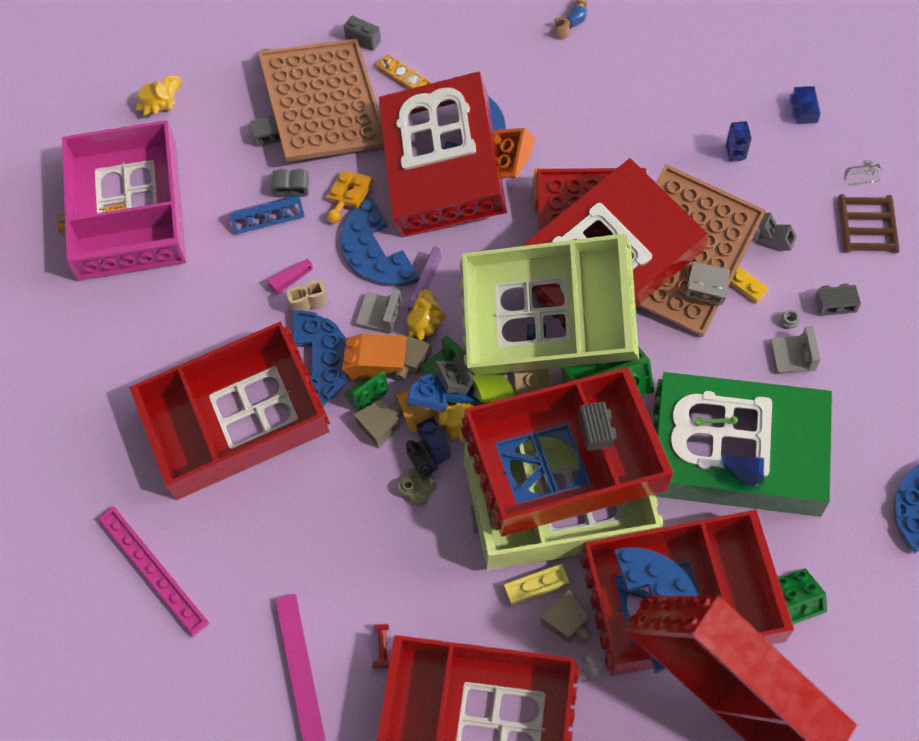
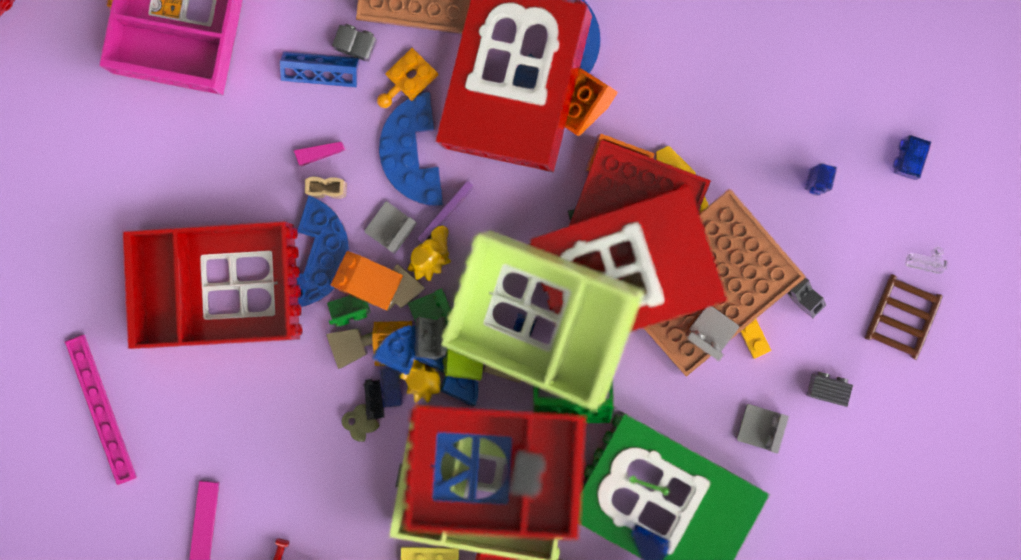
camera: 15 degrees right, 25 degrees up
light grey plate [780,310,800,328] -> none

